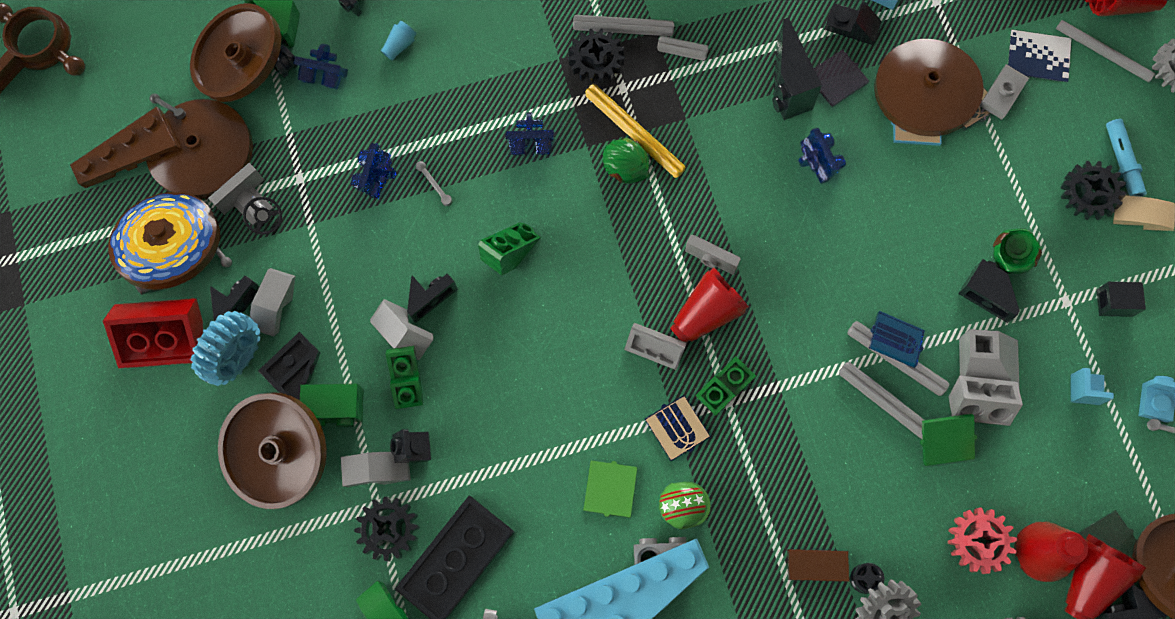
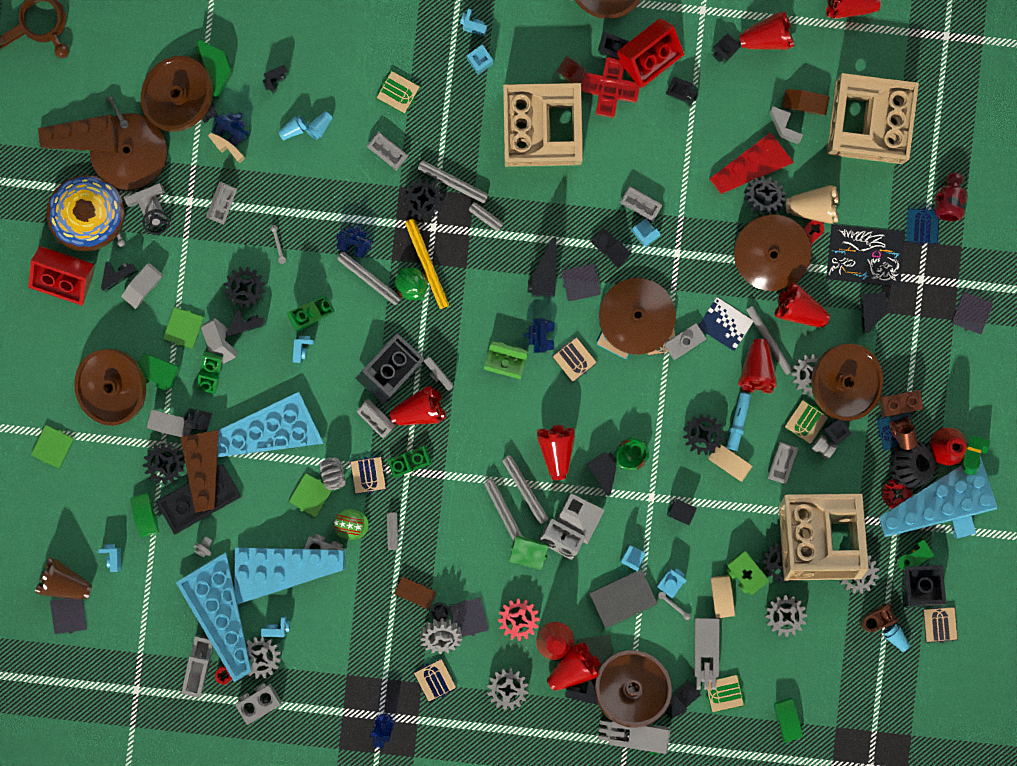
camera: 15 degrees right, 15 degrees up
medium azure gear [190,311,261,386] -> none
black wing [258,332,321,401] -> none
clear blue hips [350,143,397,199] -> none
piece [869,311,925,368] -> none
none -> bright green piece [31,425,74,469]
none -> bright green piece [163,307,204,349]
none -> reddish brown wing [180,429,219,512]
none -> light grey plate [206,182,237,224]
none -> tan slope [208,133,246,163]
none -> medium azure wing [217,392,324,457]
none -> black gear [224,267,266,309]
none -> medium azure bracket [293,336,314,363]
none -> medium azure cone [306,111,333,140]
none -> light grey gear [320,457,346,490]
none -> light grey axle [337,252,401,305]
none -> black slope [355,333,425,404]
none -> light grey plate [367,131,408,171]
none -> light grey axle [387,512,398,550]
none -> piece [450,598,488,637]
none -> bright green bracket [484,341,528,380]
none -> red cone [537,425,575,480]
none -> piece [552,337,597,382]
none -> dark grey tile [589,569,658,628]
none -> red cone [738,339,777,393]

